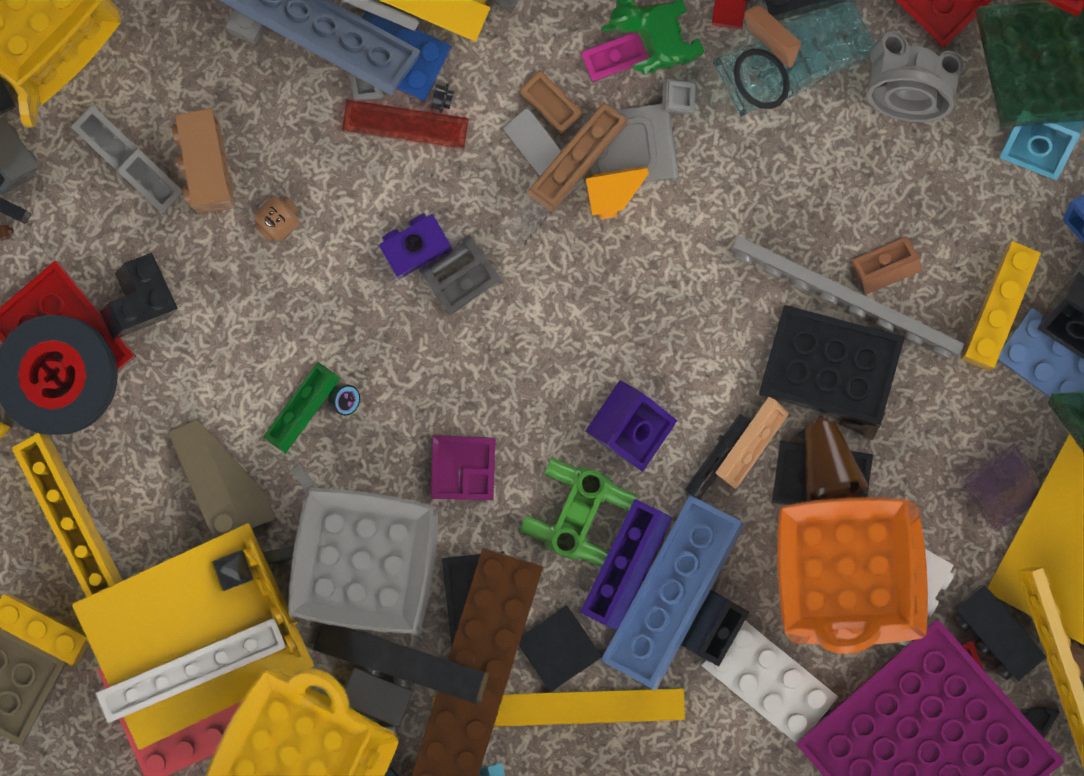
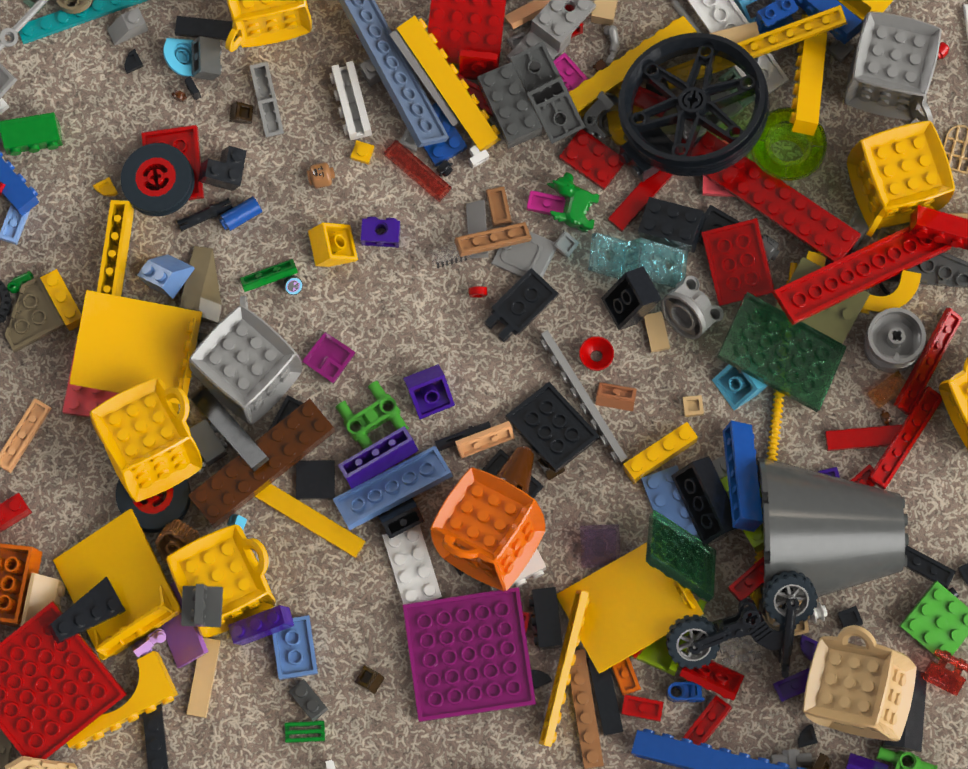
camera: 35 degrees right, 10 degrees down
white plate [95,618,286,723] -> none
medium nougat brick [171,108,236,215] -> none
black tile [211,550,253,592] -> none
flat silver plate [418,235,501,315] -> none
light orange slope [586,165,649,219] -> none
black piece [733,48,790,109] -> none
nougat slope [745,5,802,68] -> none
none -> medium blue slope [137,254,195,299]
none -> black pin [177,198,233,232]
none -> blue brick [219,196,262,231]
none -> dark brown slope [229,101,253,124]
none -> yellow slope [308,223,358,267]
none -> white brick [329,61,372,141]
none -> yellow plate [350,140,375,165]
none -> white tile [468,145,489,169]
none -> red tile [468,286,488,298]
none -> black tile [485,268,559,342]
none -> red piece [579,336,614,371]
none -> black brick [601,266,661,330]
none -> tan tile [643,311,670,353]
none -> tan plate [682,395,704,417]

